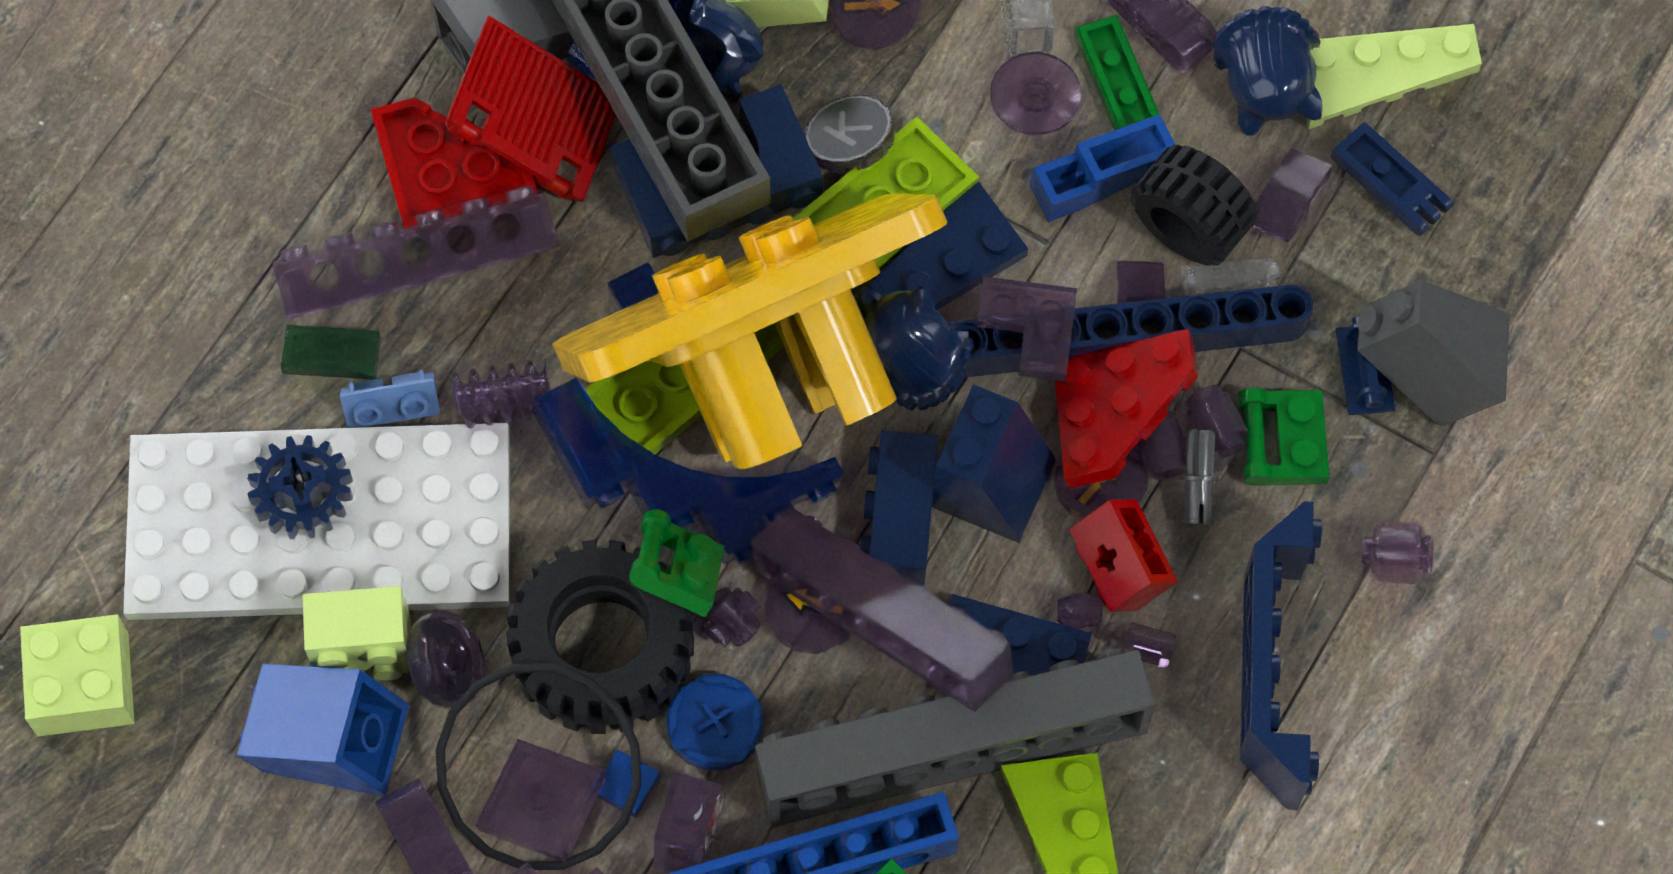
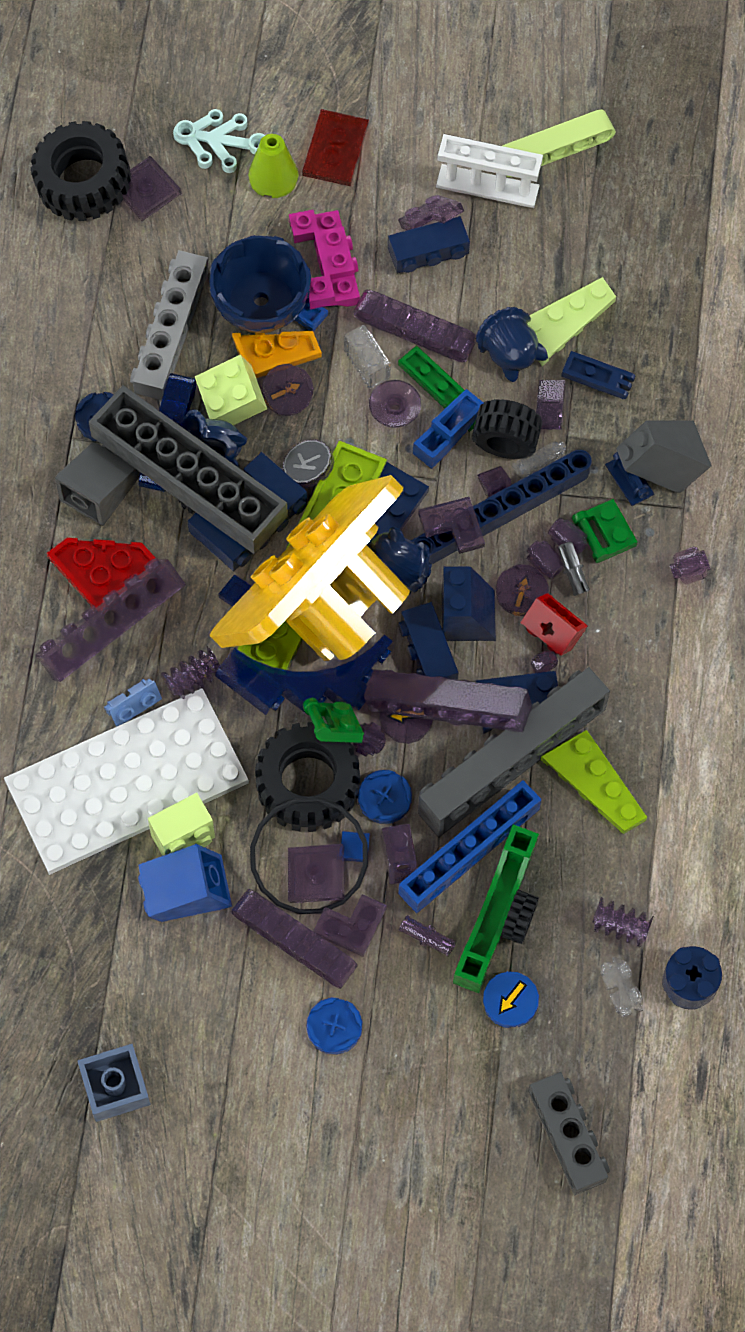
camera: 25 degrees left, 0 degrees up
yellowish green brick [20,614,135,737] -> none
dark blue gear [247,435,353,540] -> none
clear green plate [281,325,381,380] -> none
clear purple tile [406,610,485,709] -> none
red window [445,15,616,202] -> none
red plate [1053,329,1198,489] -> none
slope [1123,623,1176,668] -> none
dark blue slope [1240,501,1322,810] -> none

